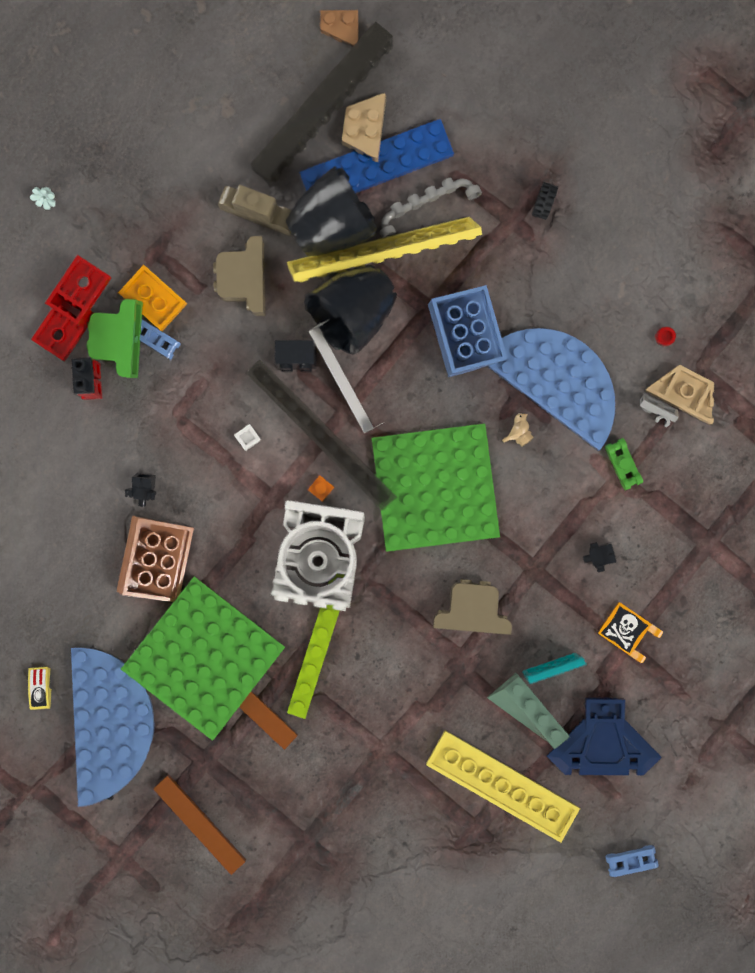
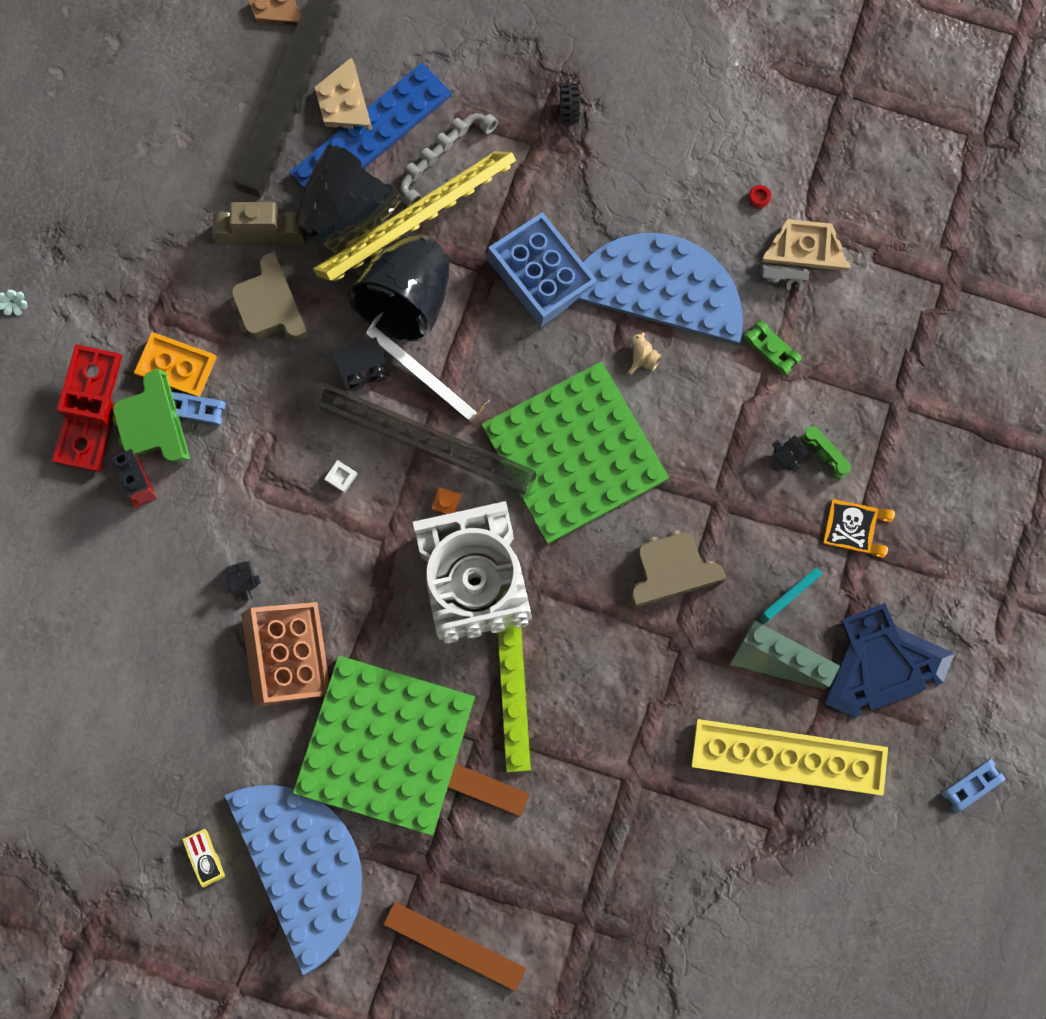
camera: 20 degrees left, 10 degrees down
none -> bright green plate [802,426,851,479]

